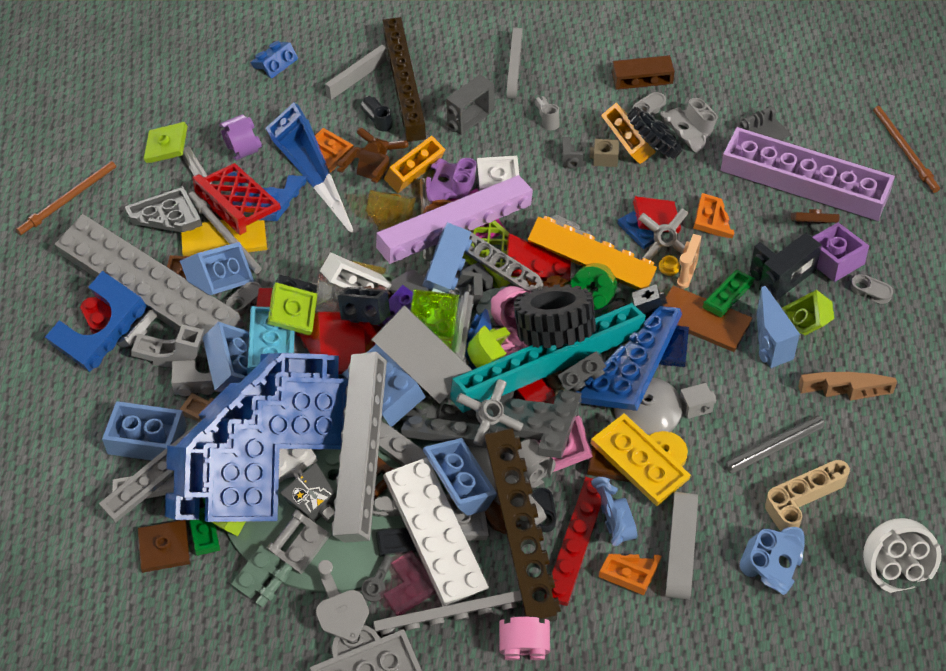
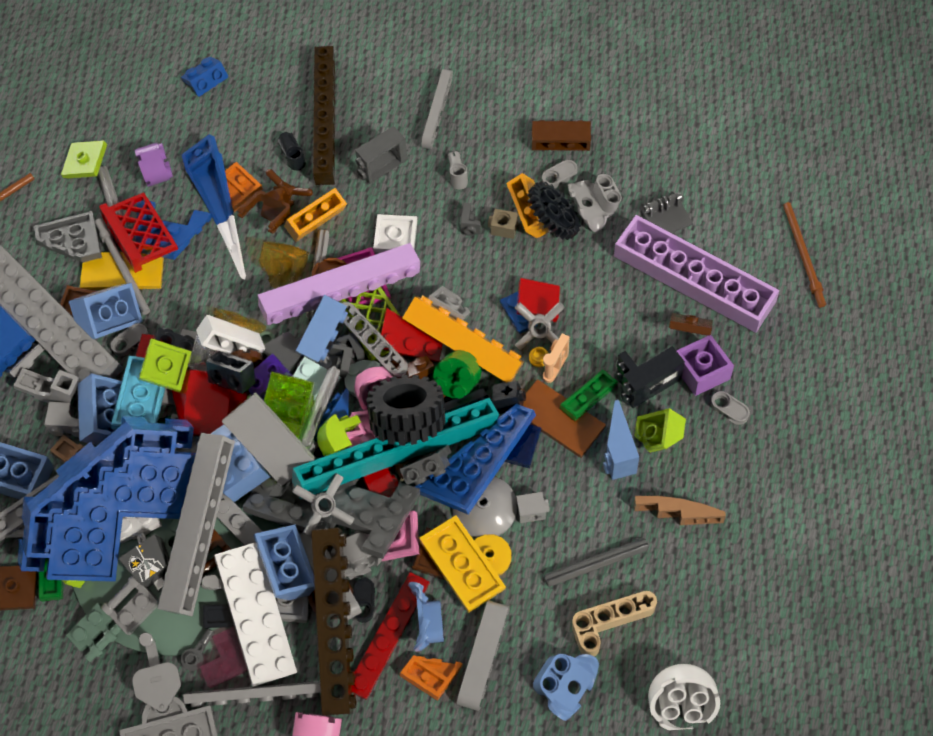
camera: 10 degrees right, 10 degrees up
light grey tile [325,45,387,100] -> none
medium lavender piece [426,158,477,204] -> none
orange wing [693,193,735,239] -> none

